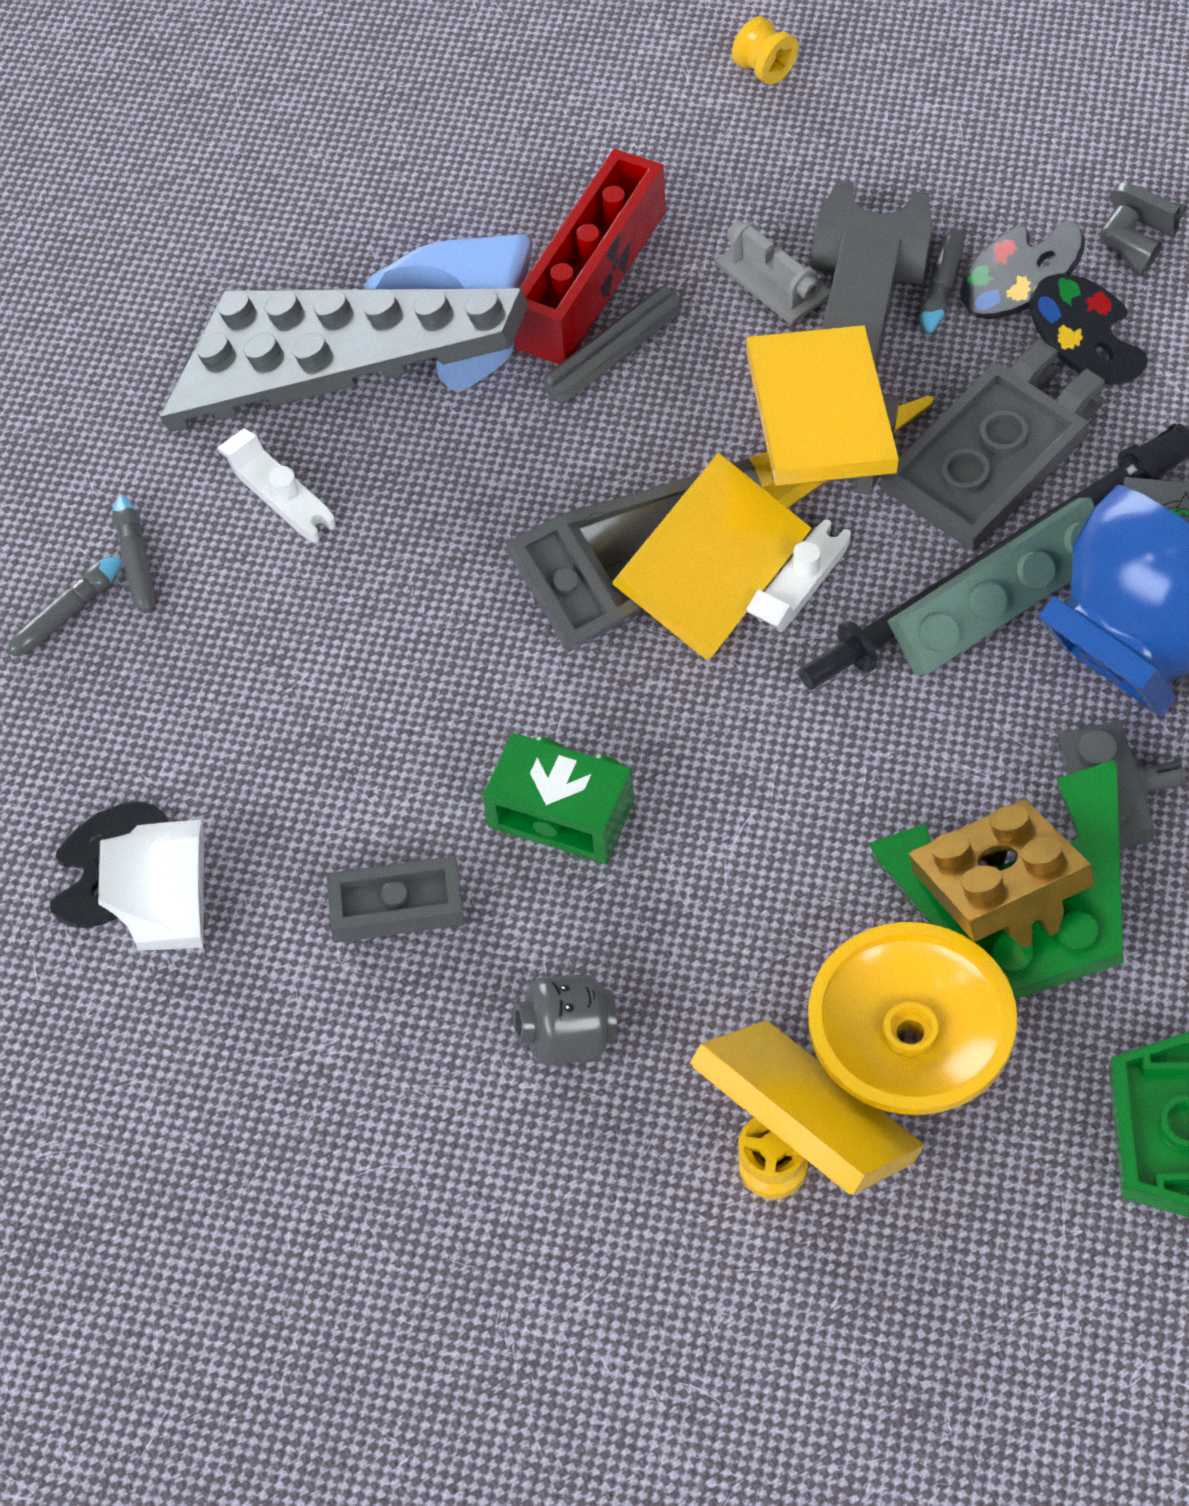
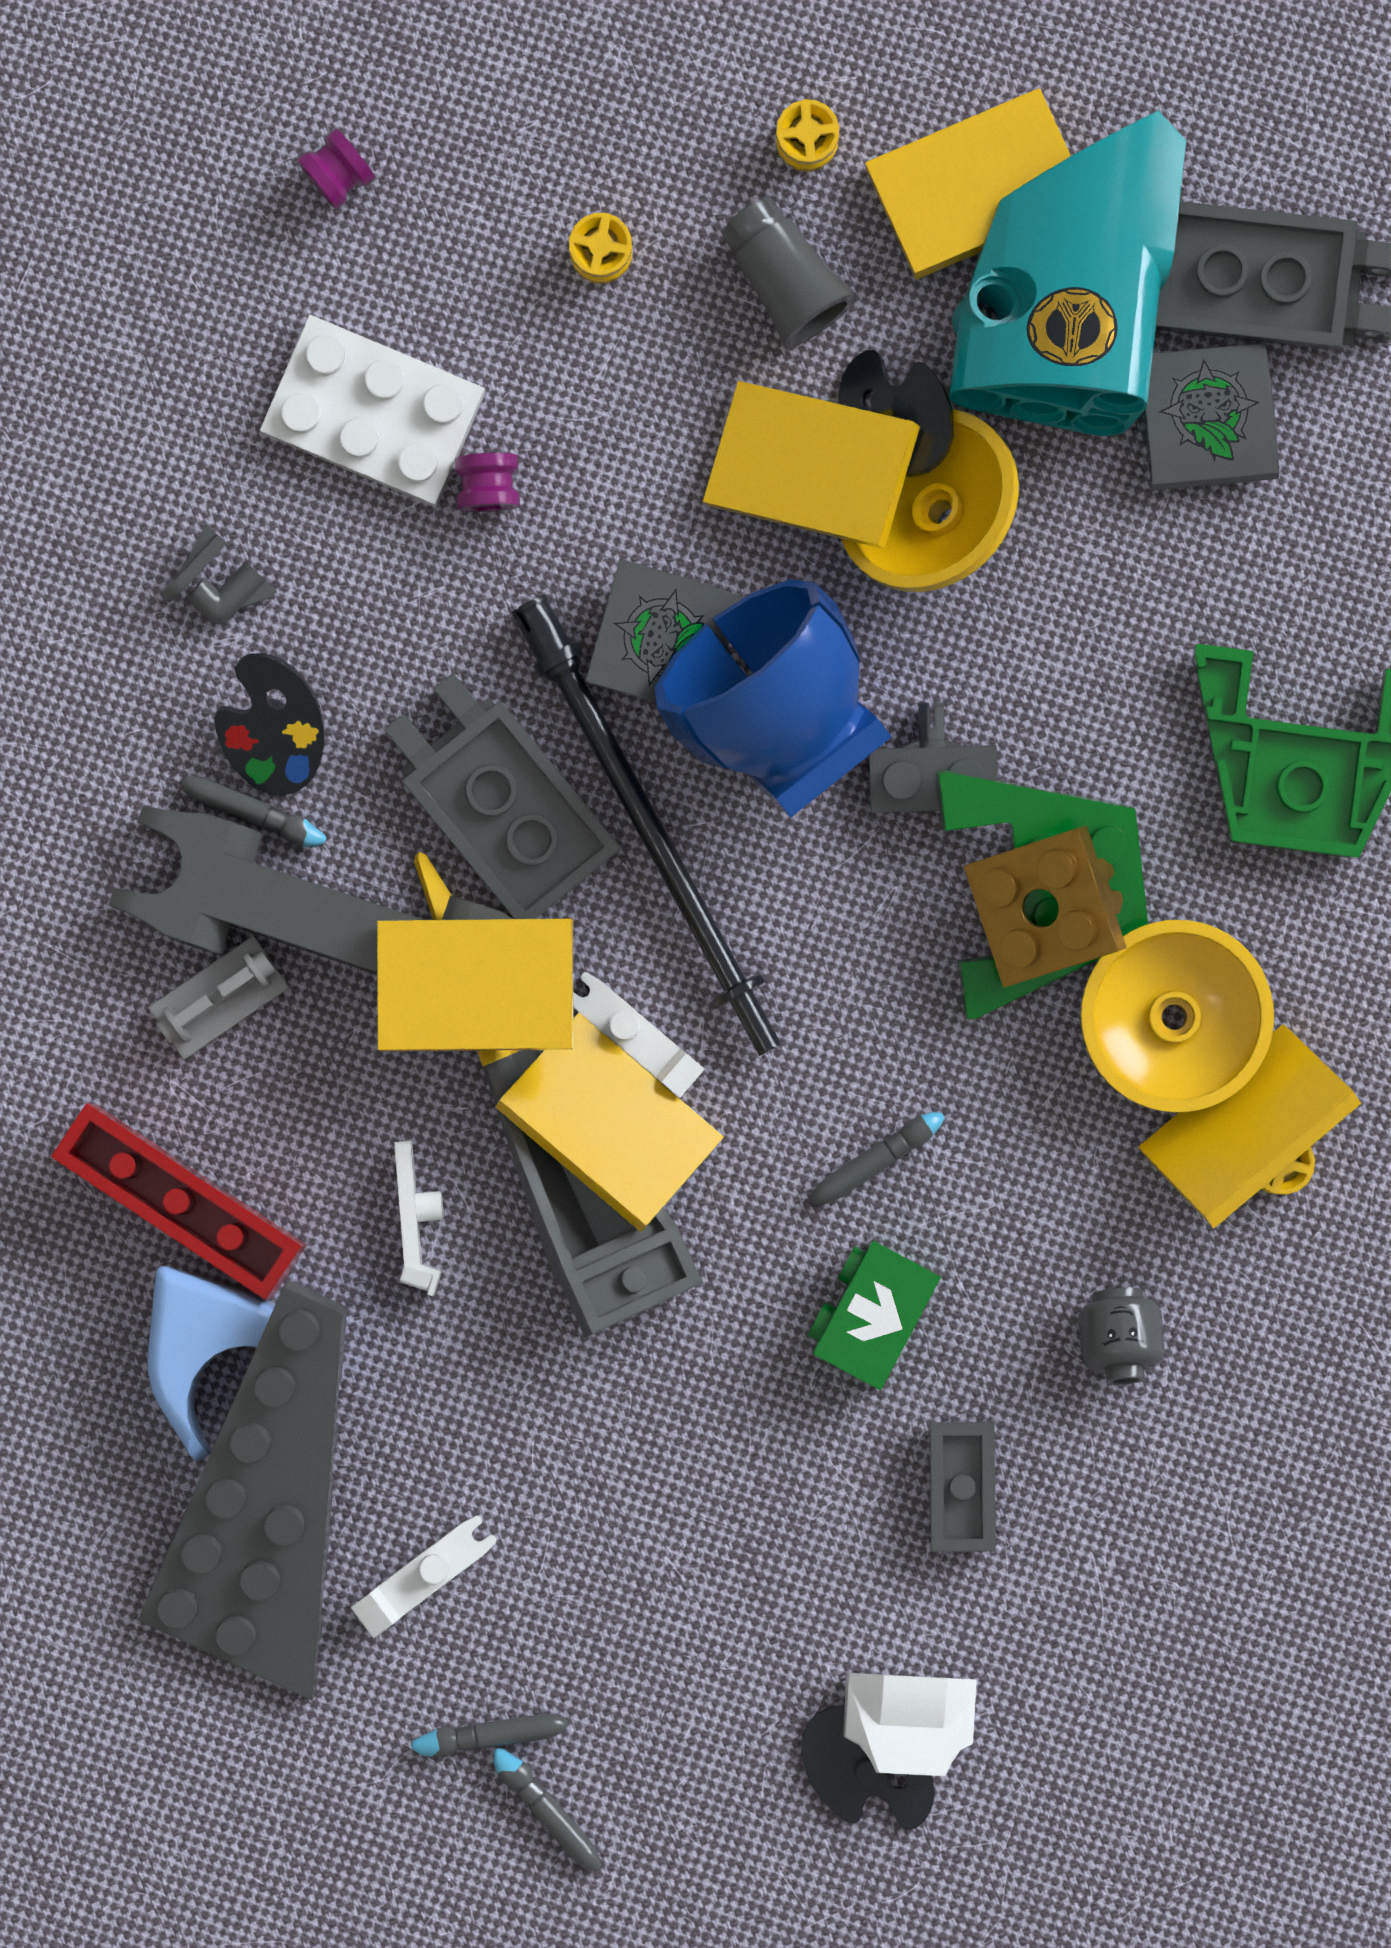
camera: 85 degrees left, 30 degrees up
dark grey axle [543,286,681,403] -> none
sand green plate [887,498,1095,675] -> none
black piece [1029,273,1148,385] -> none
none -> white piece [394,1141,443,1296]
none -> dark grey piece [810,1112,945,1205]

